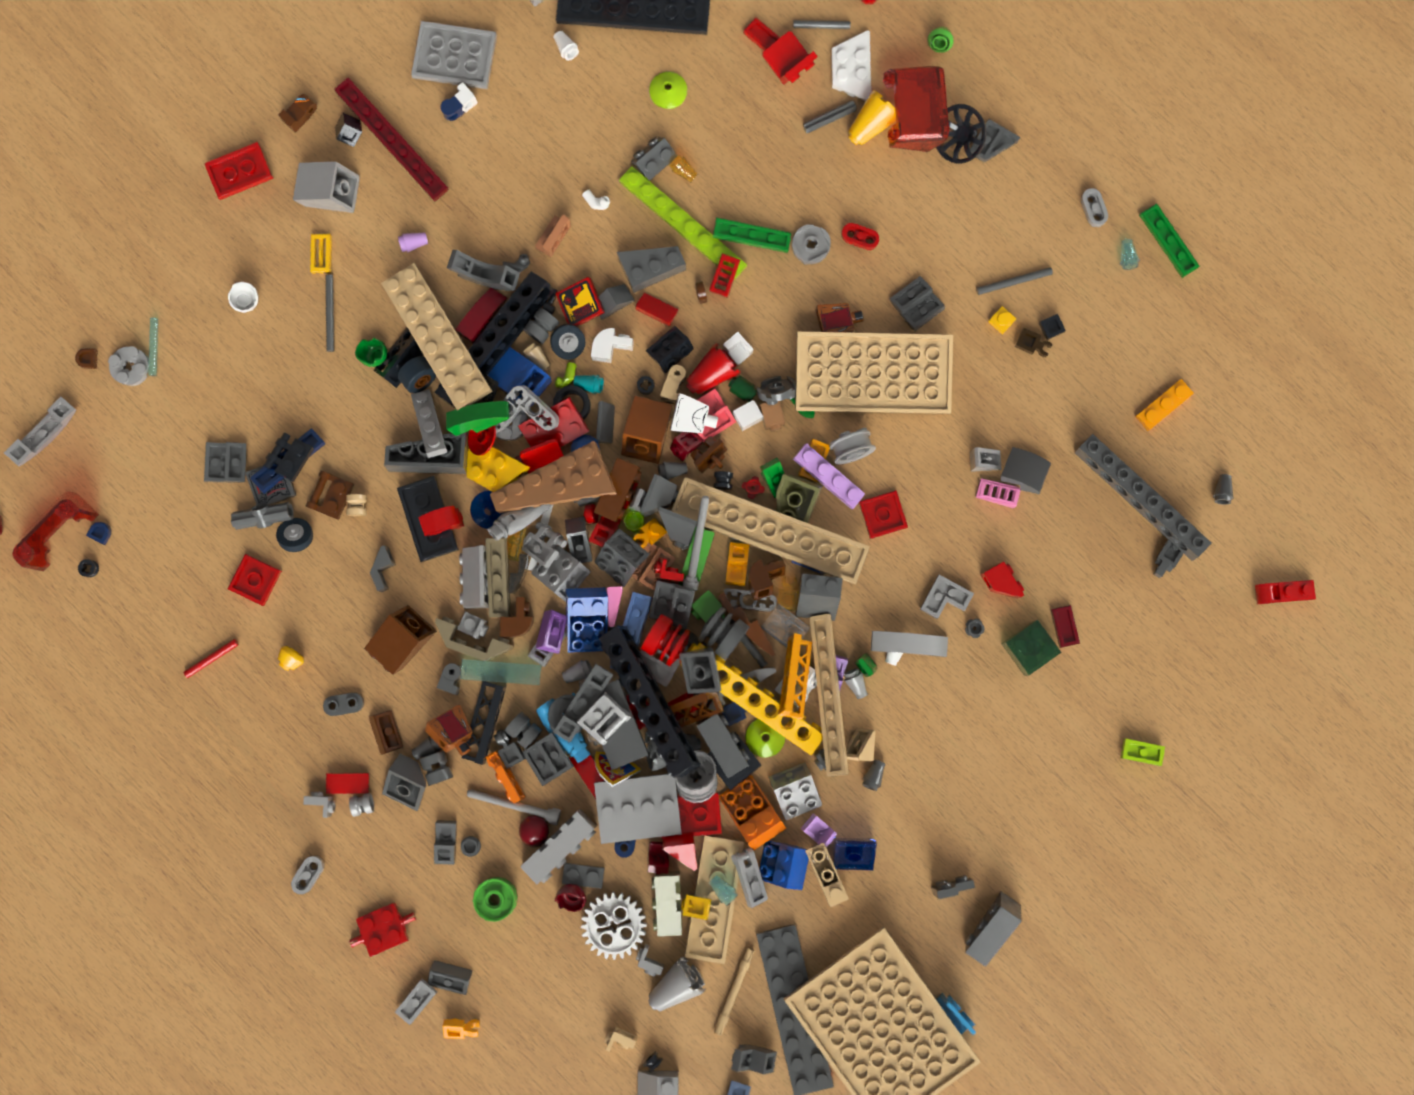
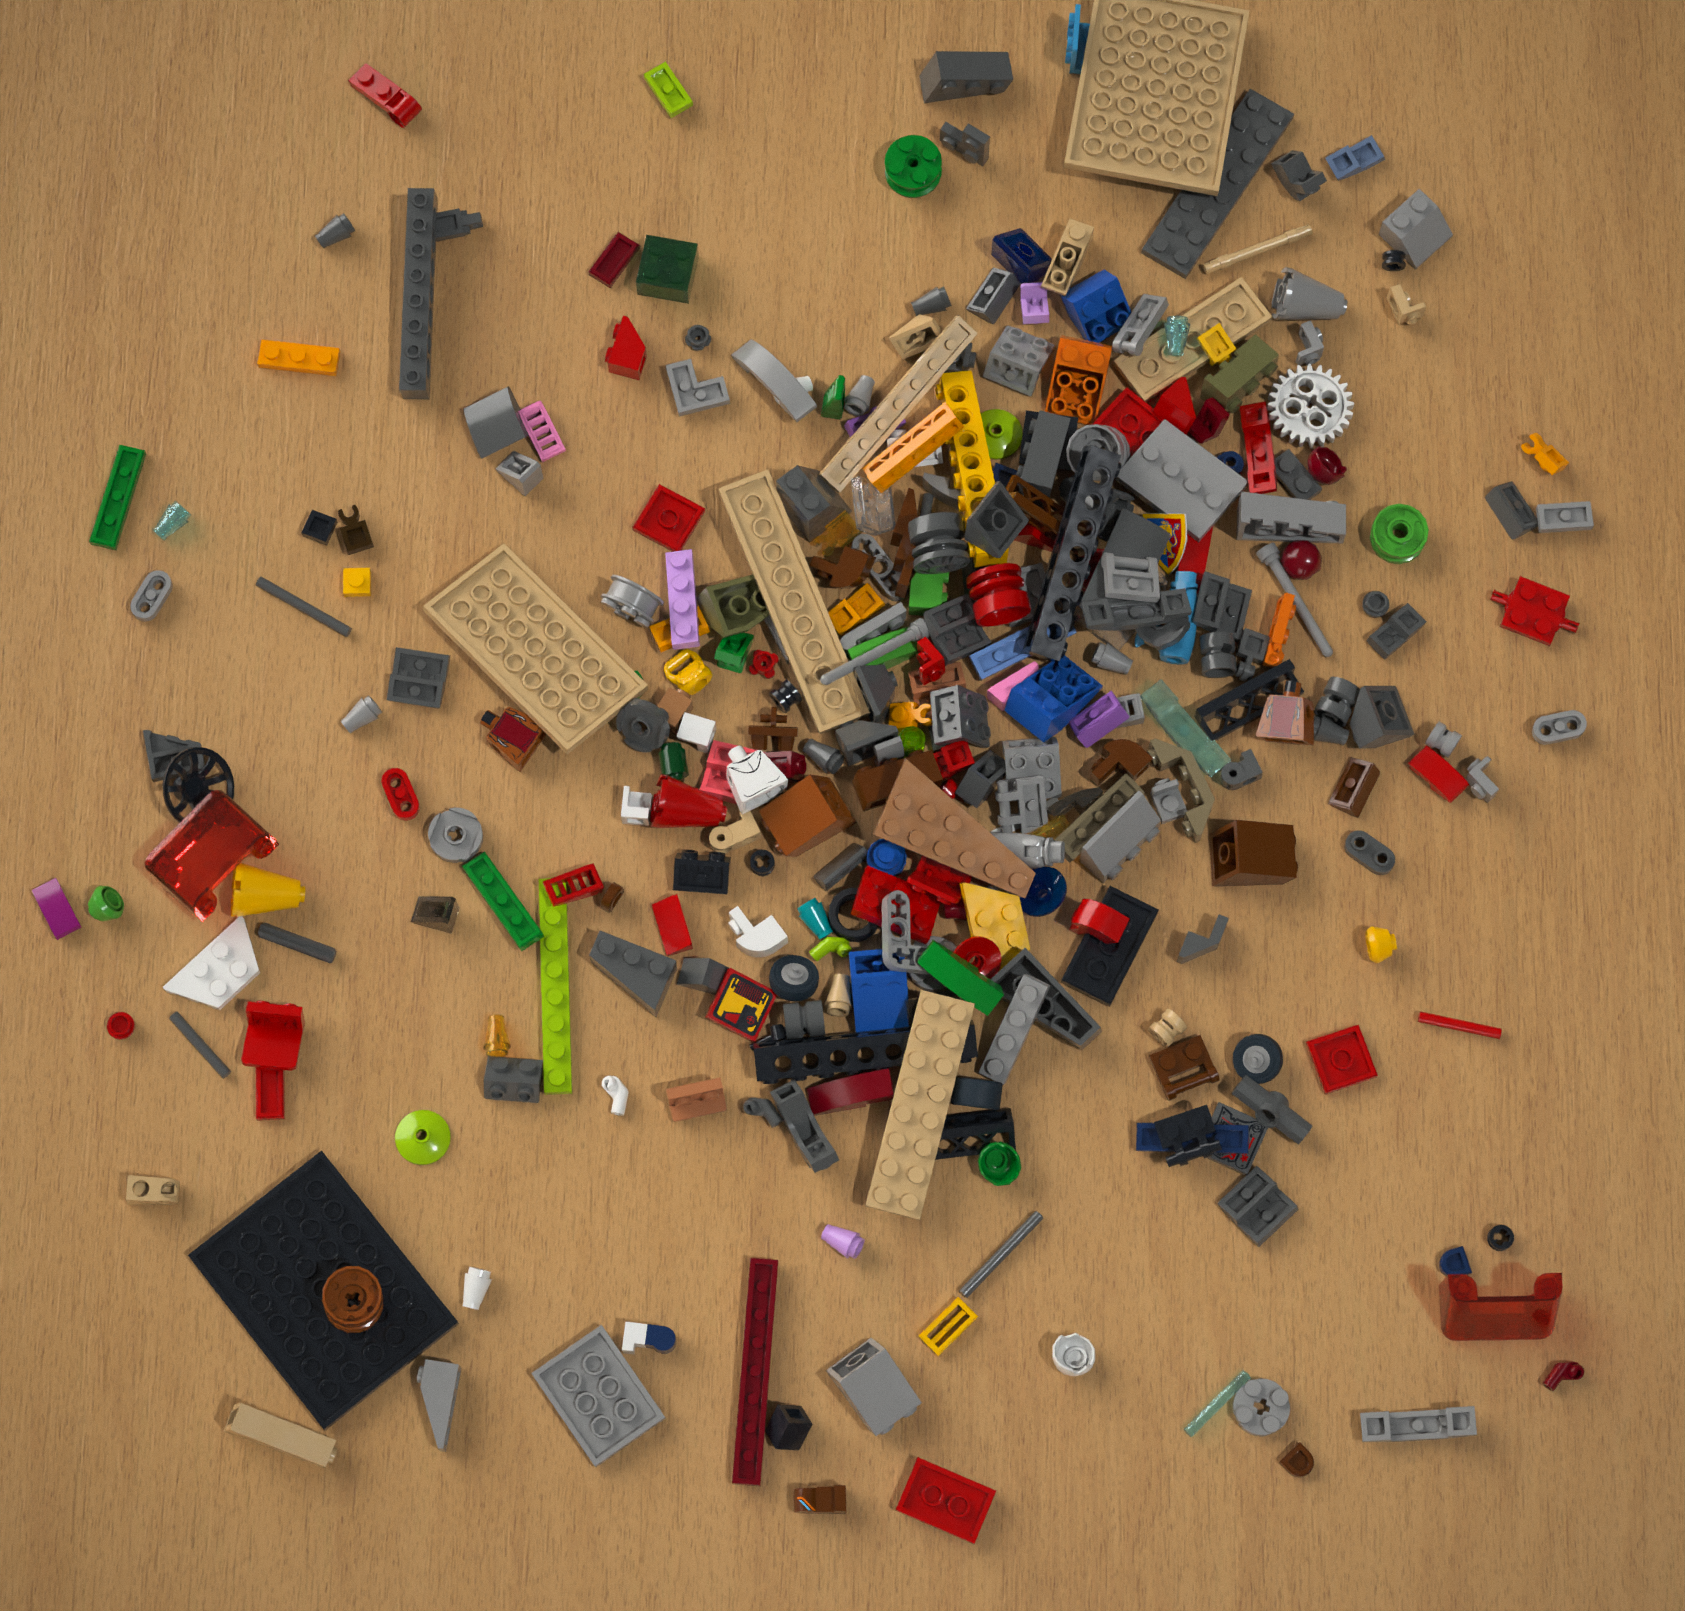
camera: 135 degrees left, 10 degrees down
none -> magenta slope [32,878,82,940]
none -> light grey cone [341,695,382,733]
none -> clear smoke slope [411,896,460,934]
none -> yellow piece [664,649,713,695]
none -> light grey plate [840,602,907,658]
none -> green wheel [885,135,942,198]
none -> dark grey slope [966,267,1020,324]
none -> red slope [1240,401,1277,494]

